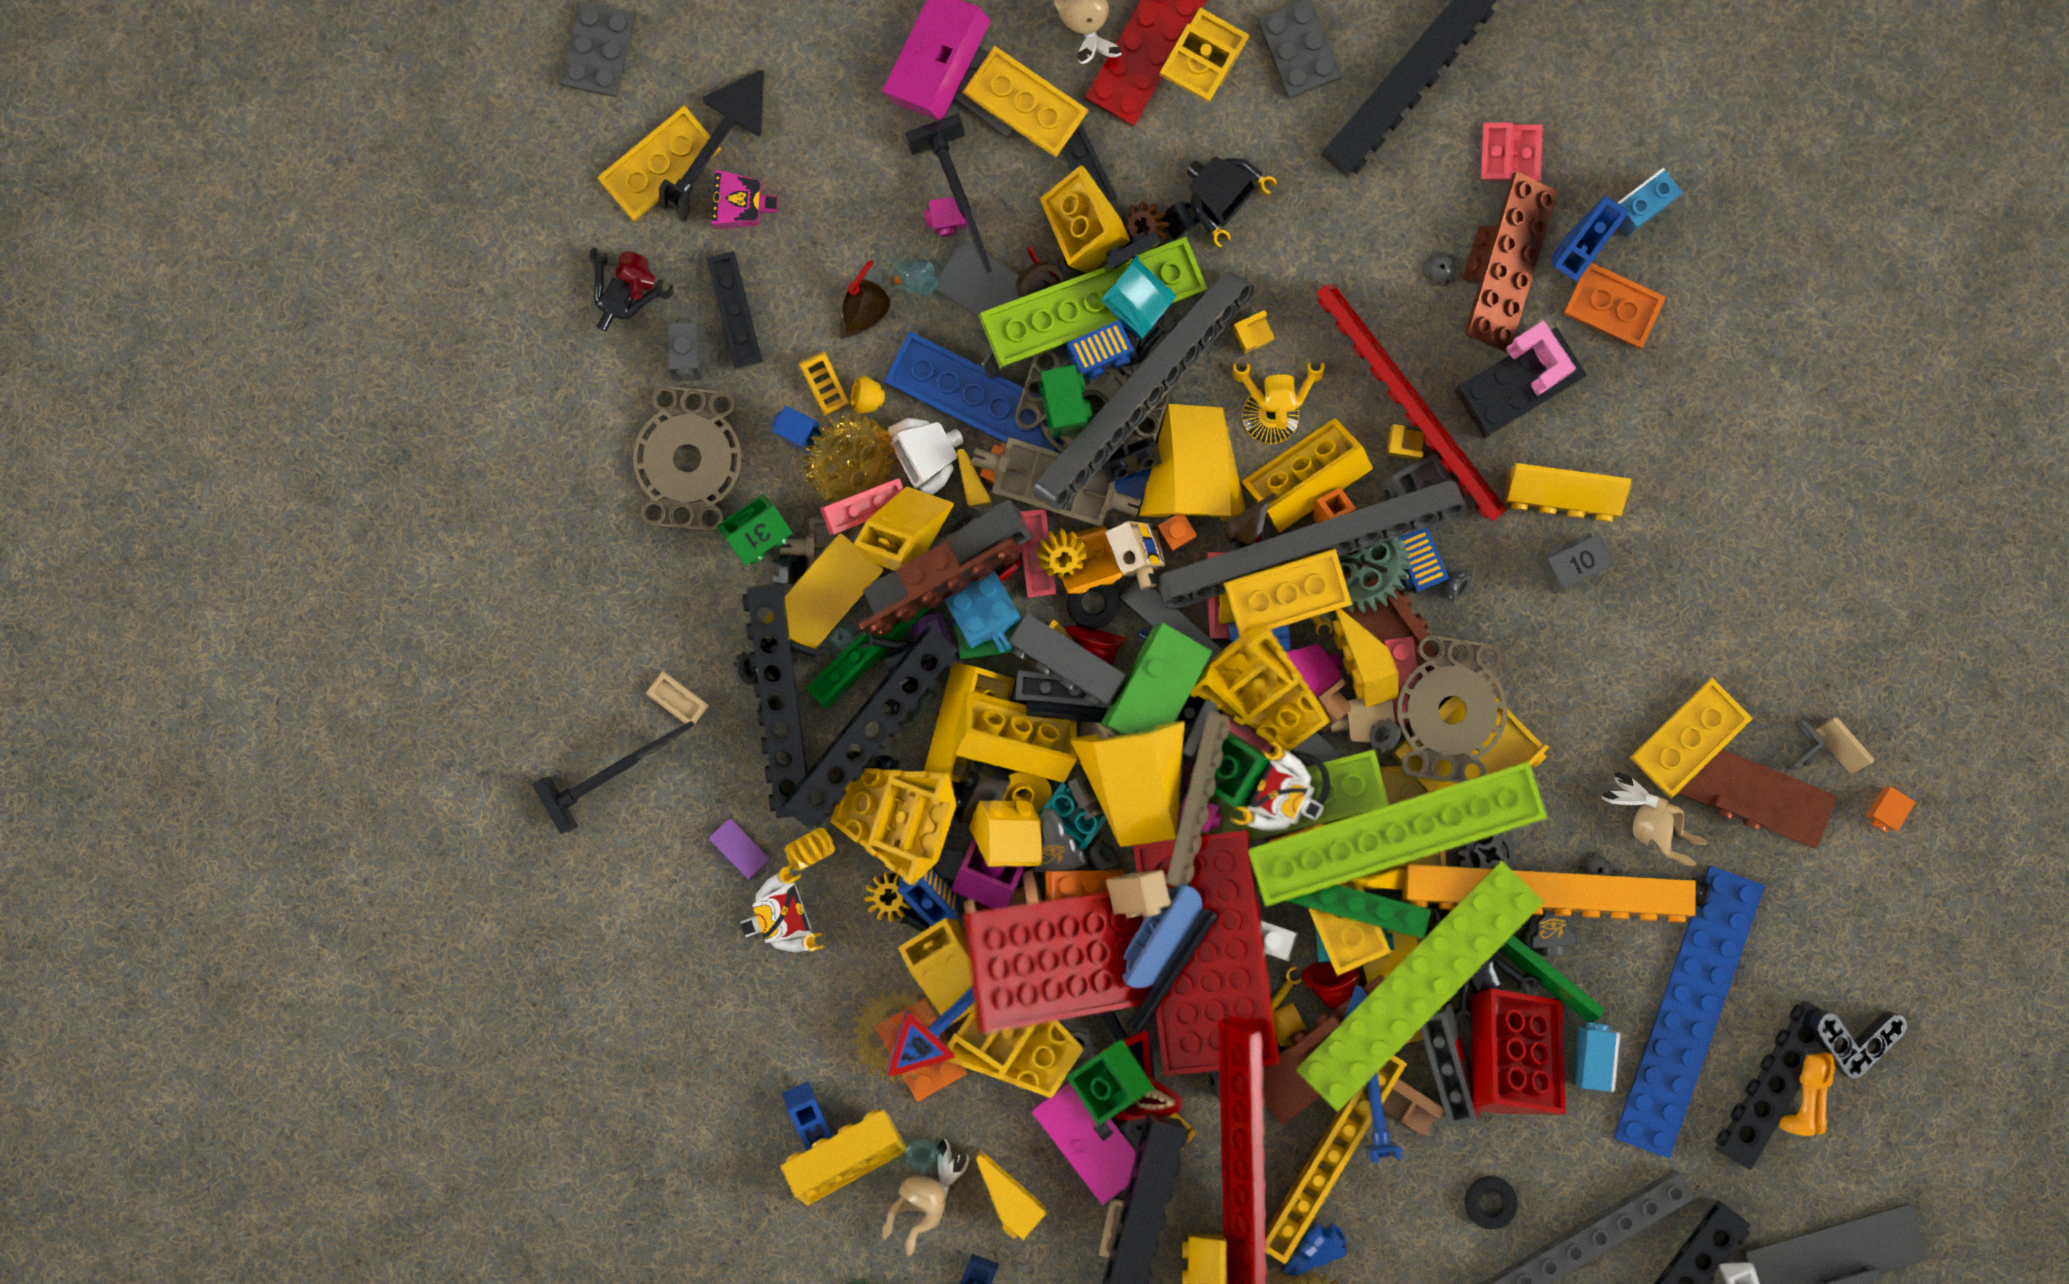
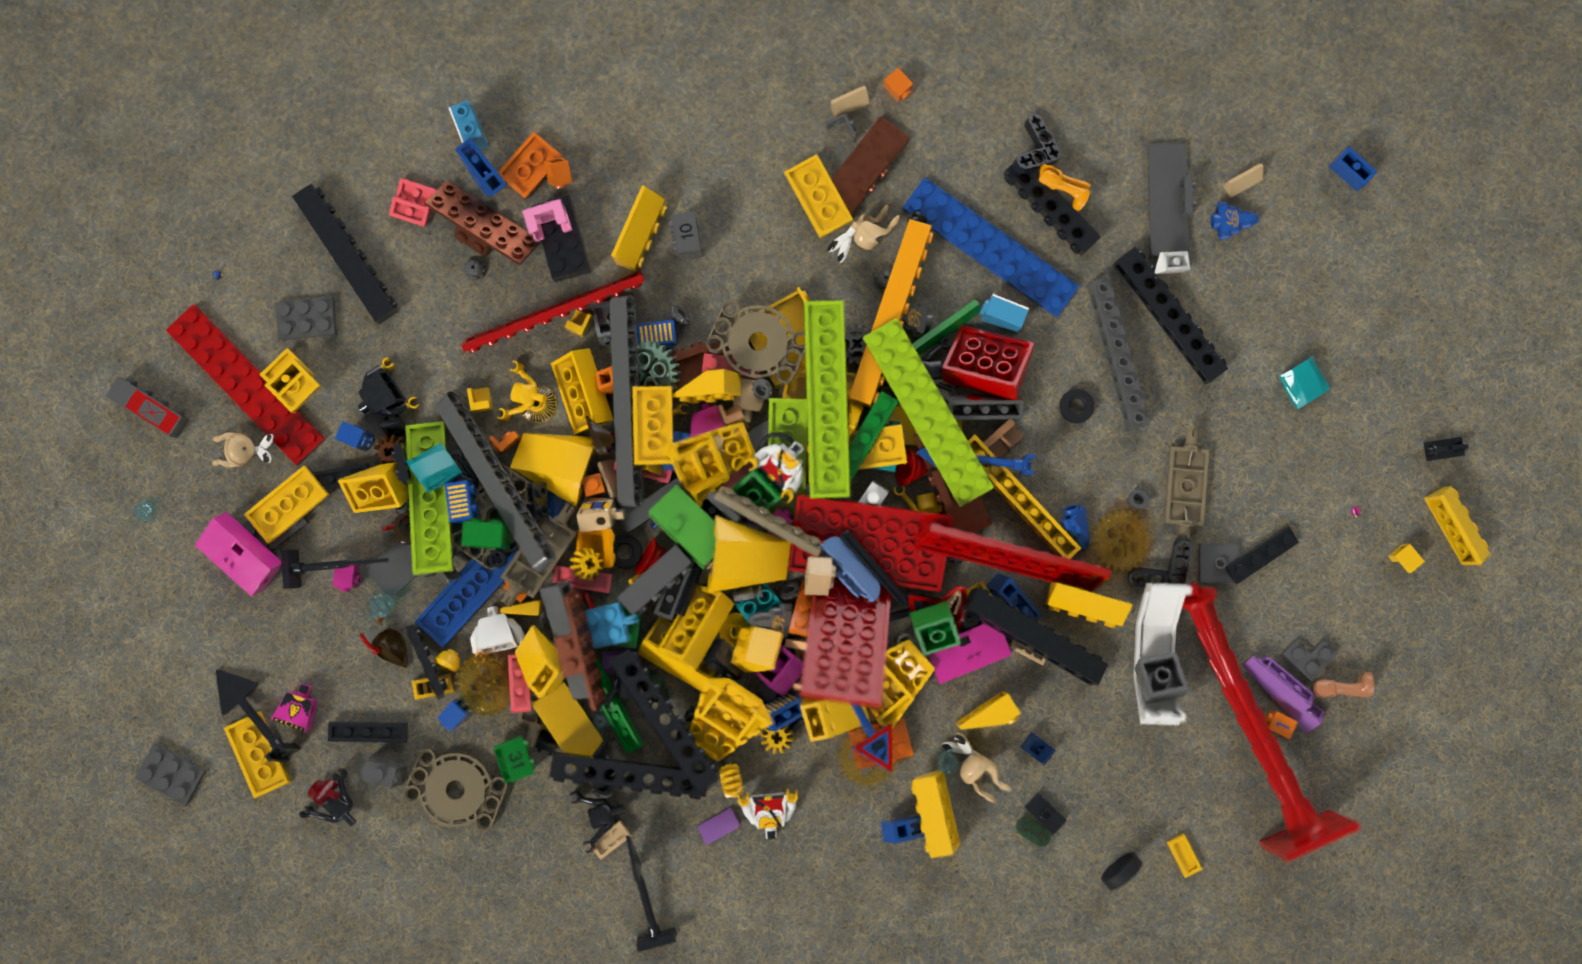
camera: 65 degrees left, 0 degrees up
none -> blue brick [335,421,375,451]
none -> black plate [405,624,447,700]
none -> black bush [488,550,507,568]
none -> orange bracket [489,431,522,453]
none -> orange brick [544,157,572,189]
none -> black piece [569,792,625,853]
none -> tan slope [597,459,617,499]
none -> blue slope [986,573,1042,620]

